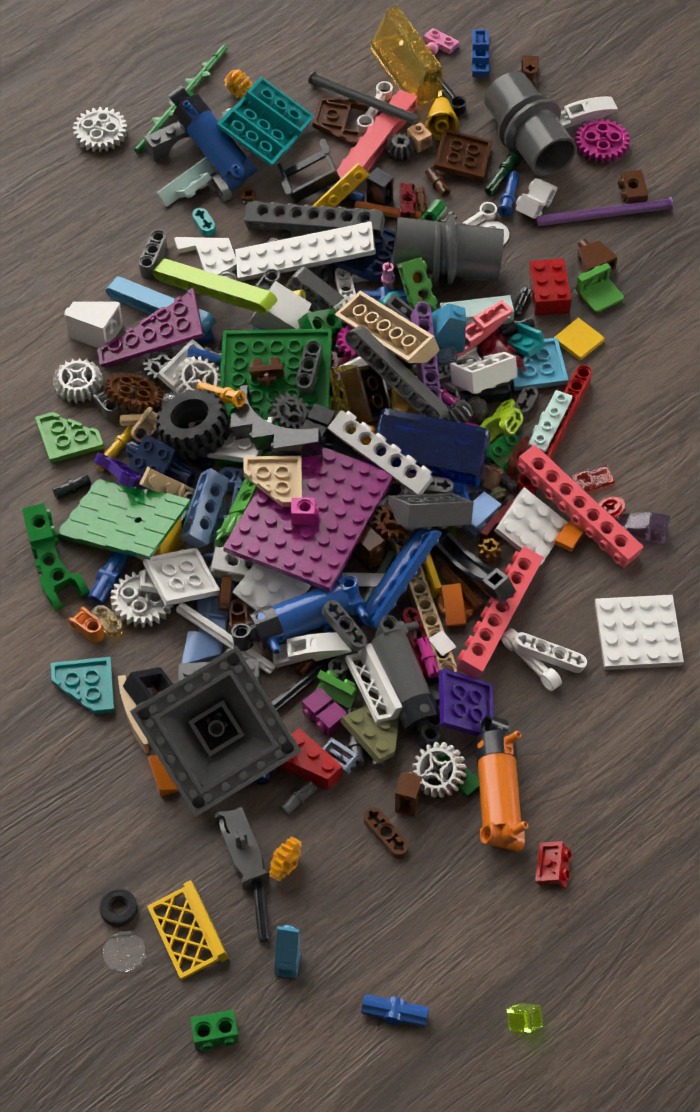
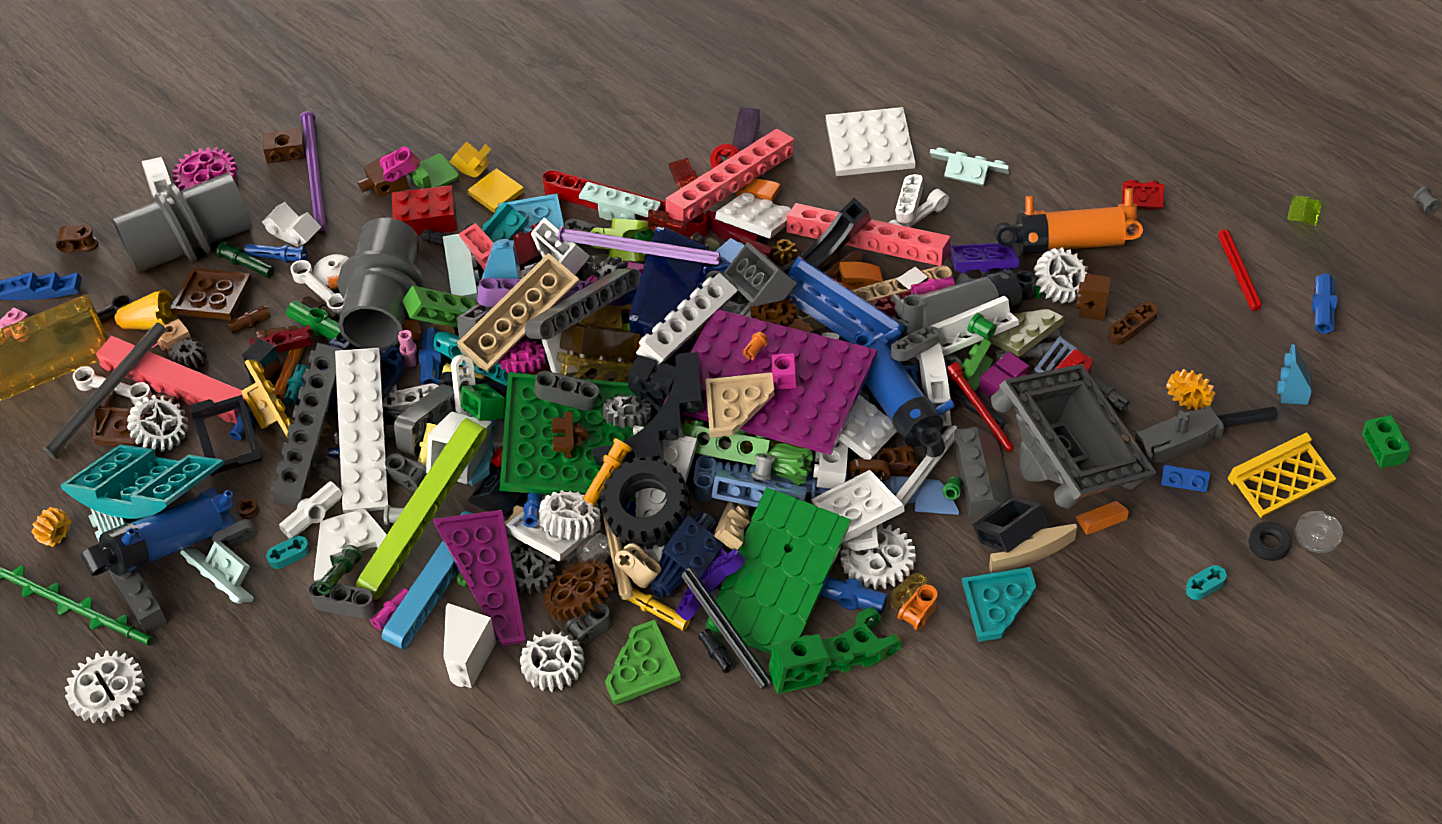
camera: 90 degrees left, 5 degrees down
none -> white gear [127,395,188,453]
none -> white piece [279,481,343,539]
none -> dark green pin [316,545,362,595]
none -> dark pink pin [370,588,409,630]
none -> dark pink piece [380,147,420,182]
none -> yellow brick [449,141,491,177]
none -> axle [558,226,721,265]
none -> black axle [682,567,772,689]
none -> orange pin [742,332,768,360]
none -> light grey bush [751,453,776,481]
none -> light aqua bracket [930,148,1010,186]
none -> green pin [942,476,963,500]
none -> red piece [946,362,1014,452]
none -> green bush [968,313,997,340]
none -> blue hinge [1161,464,1210,492]
none -> teal beam [1185,565,1227,600]
none -> red axle [1218,229,1262,311]

